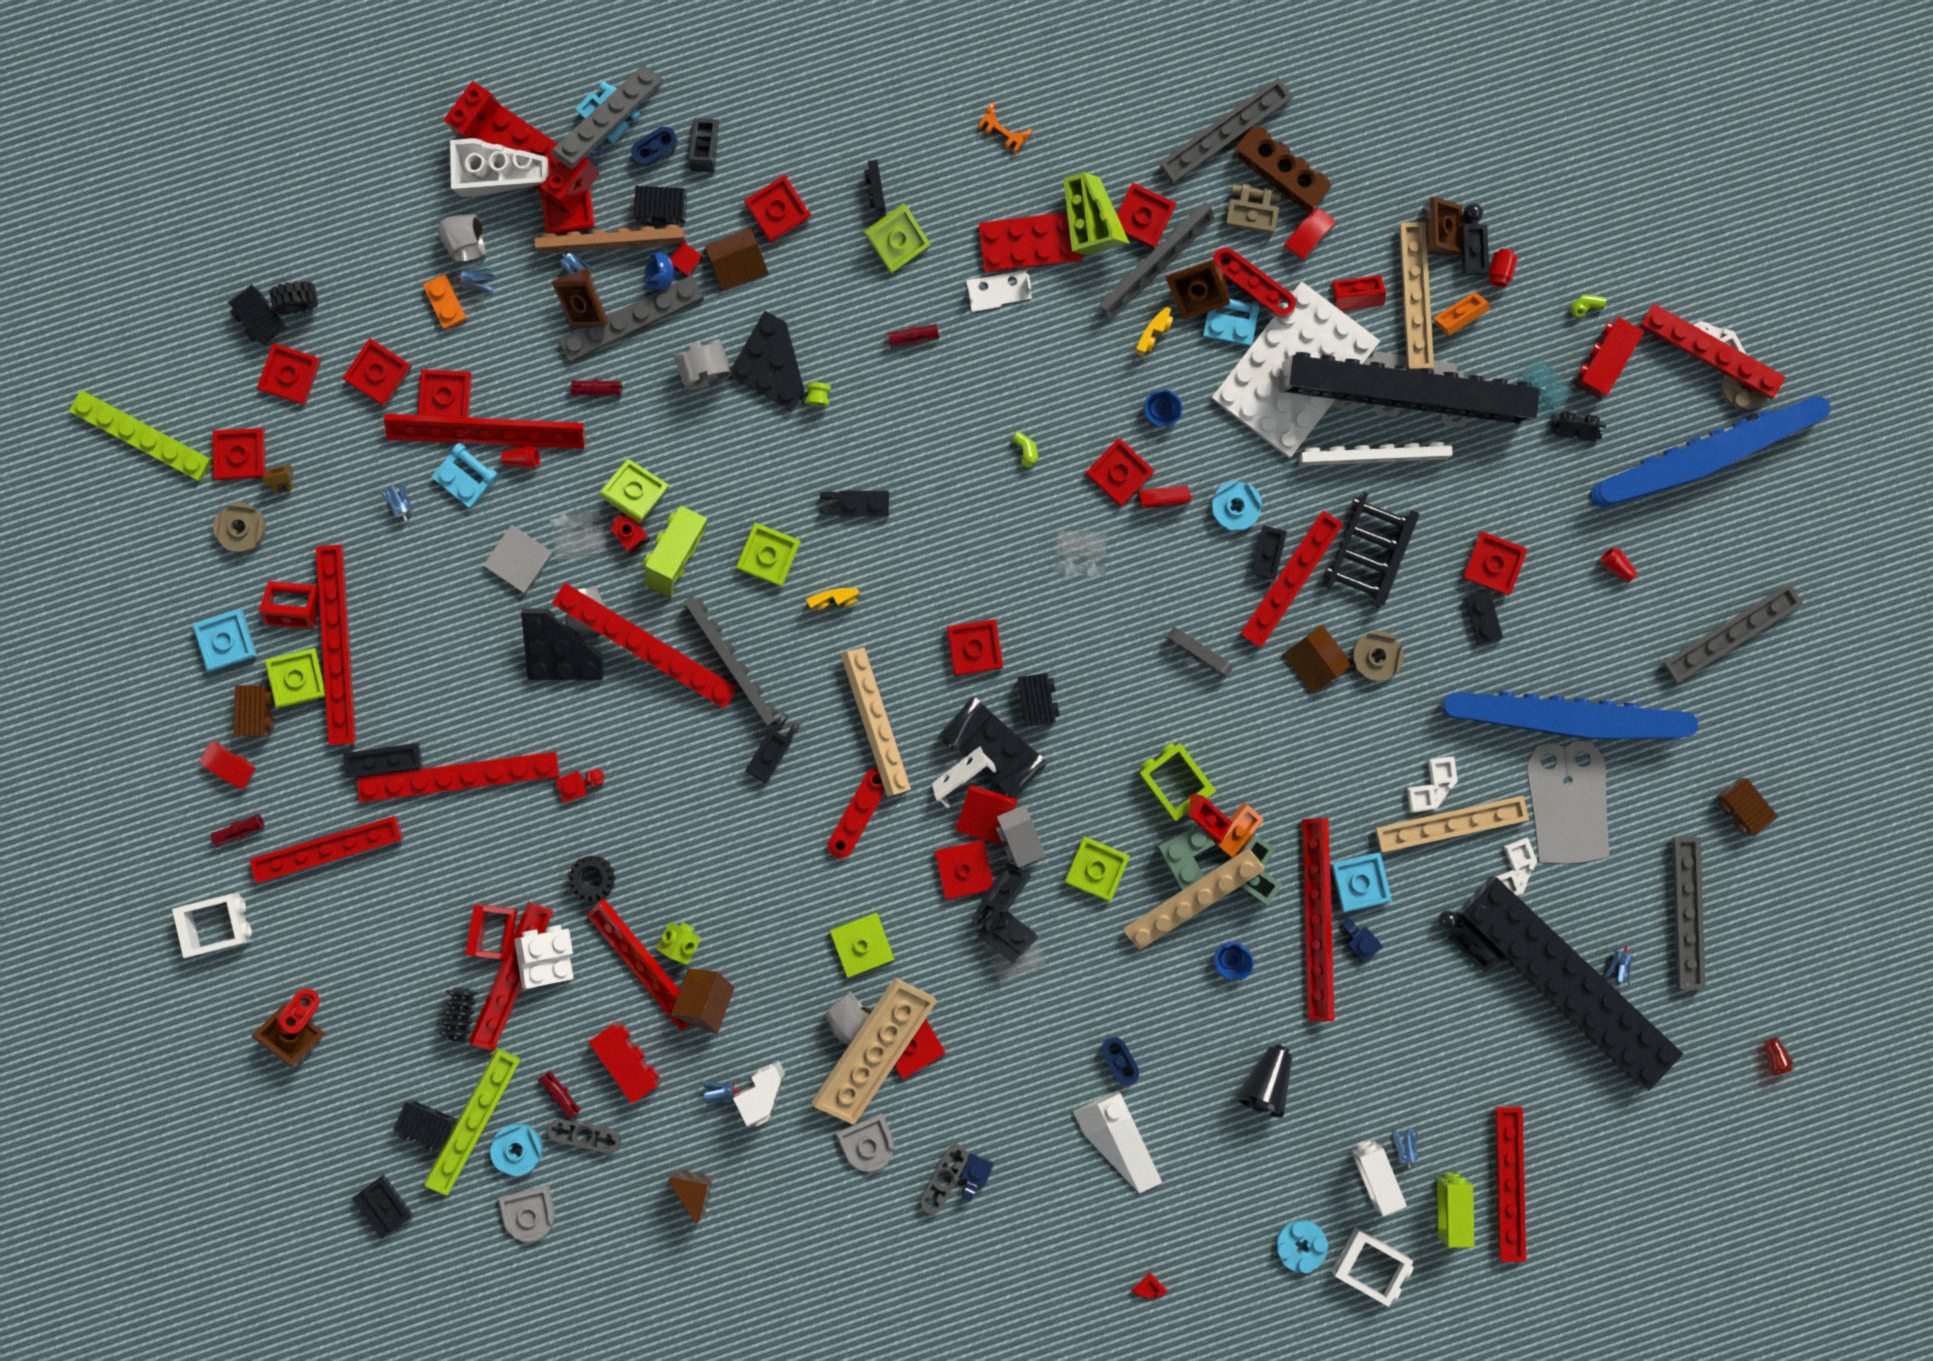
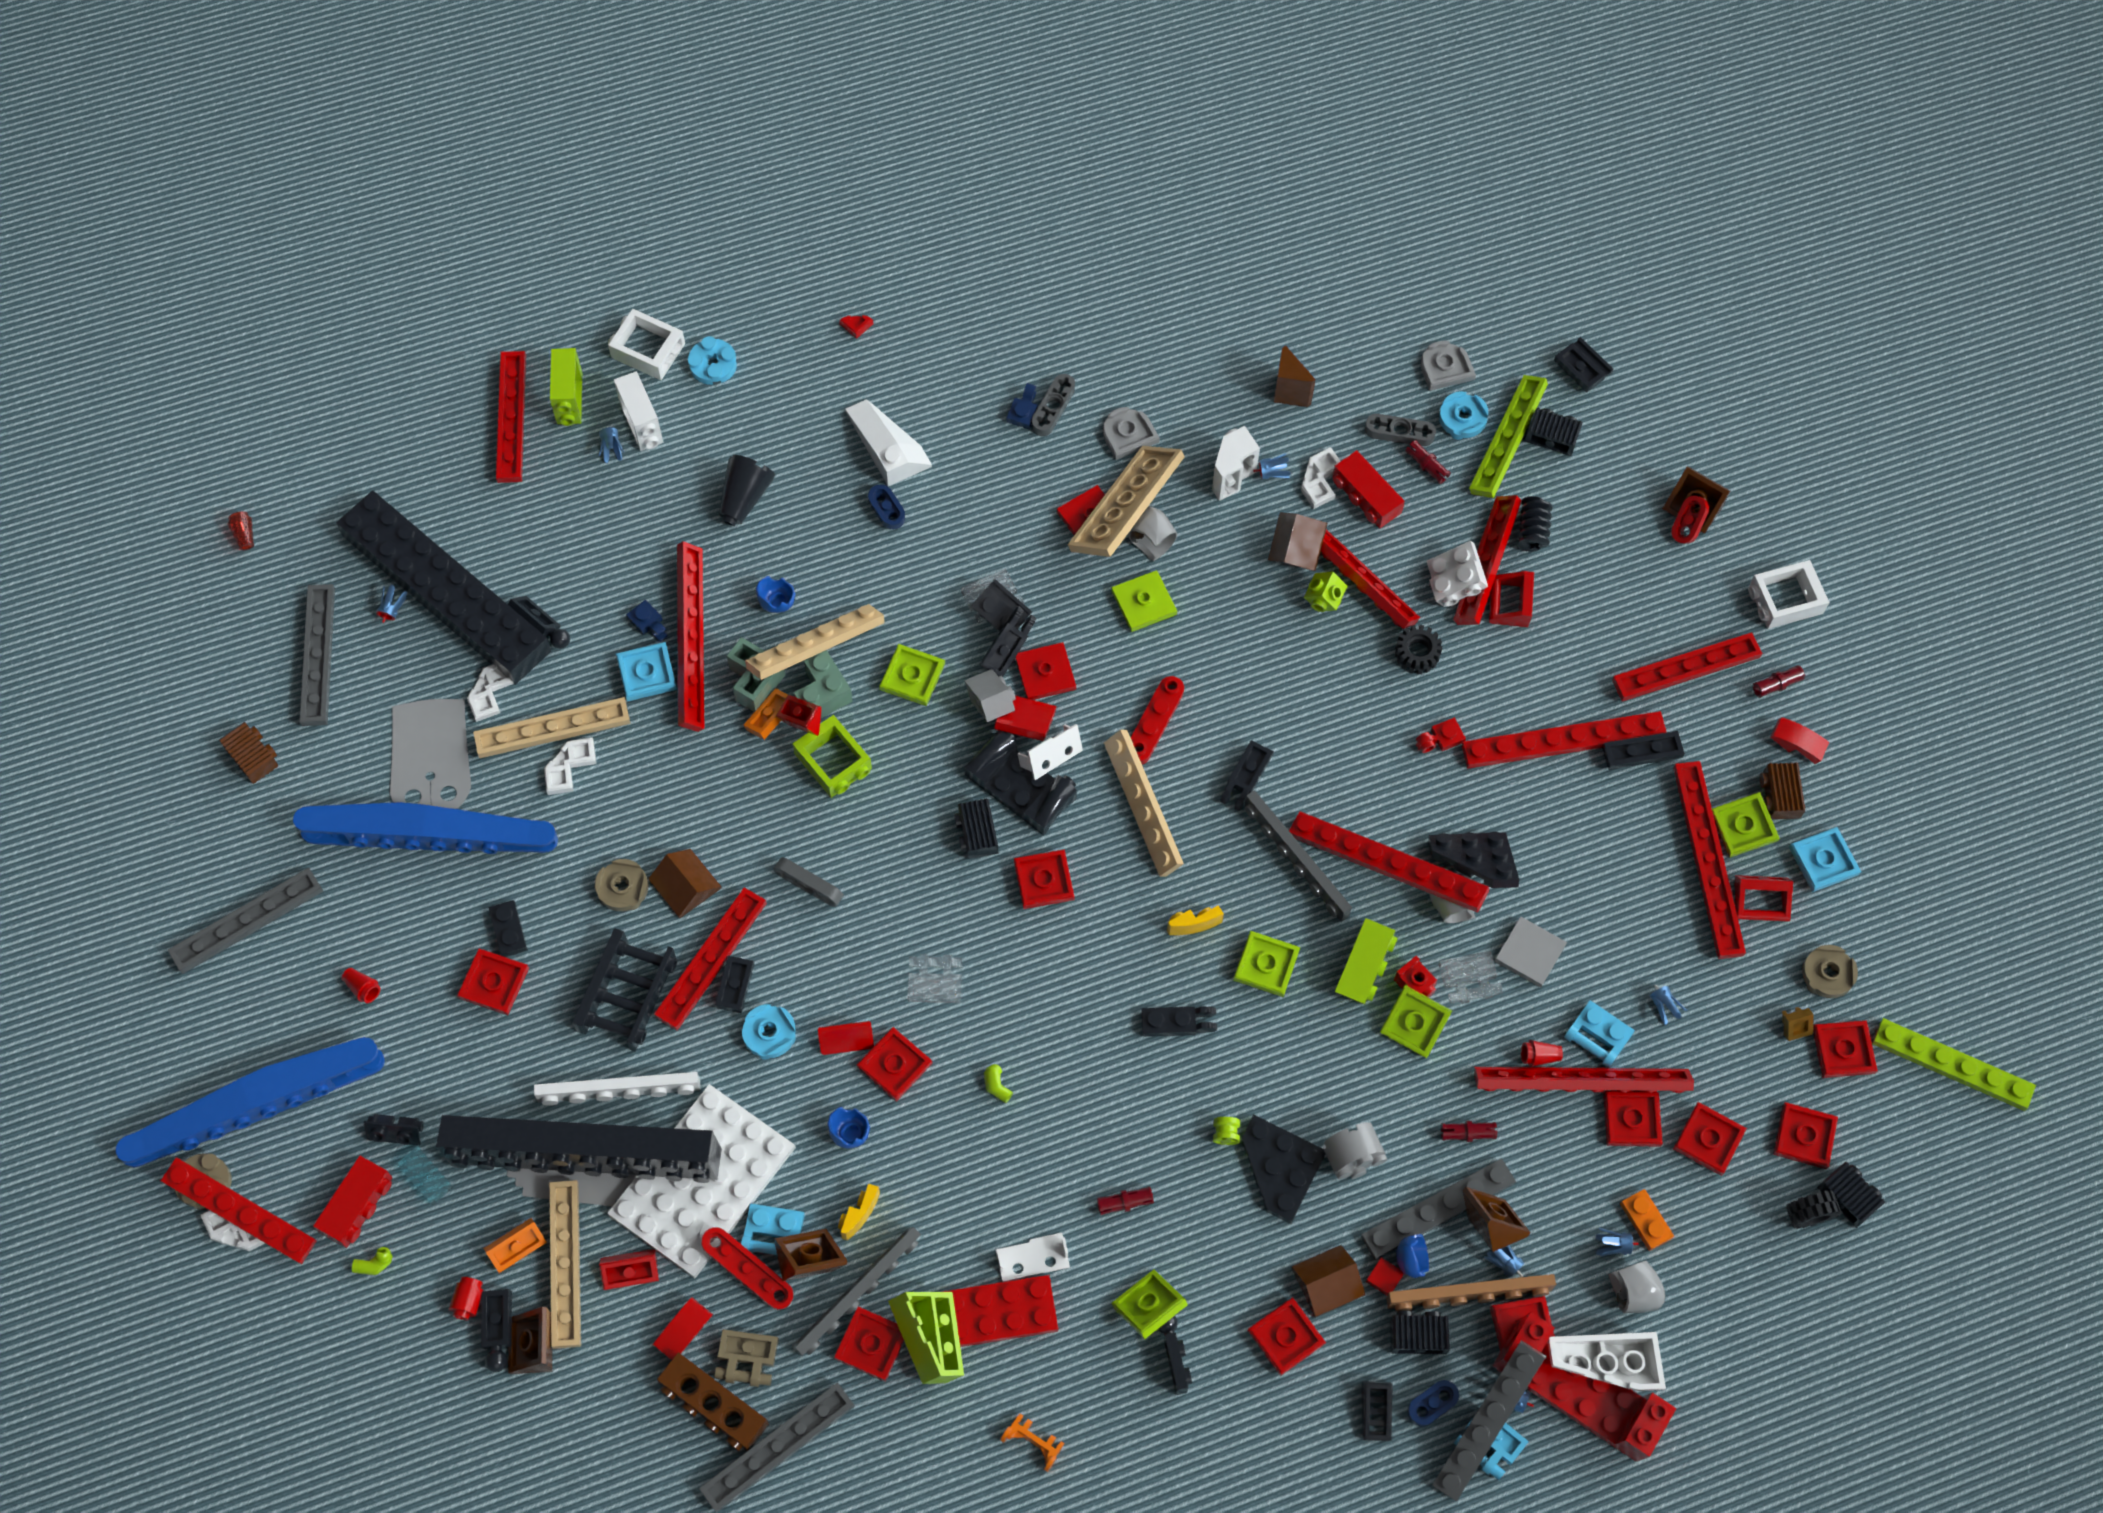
camera: 175 degrees right, 20 degrees down
none -> white tile [1301,447,1341,509]

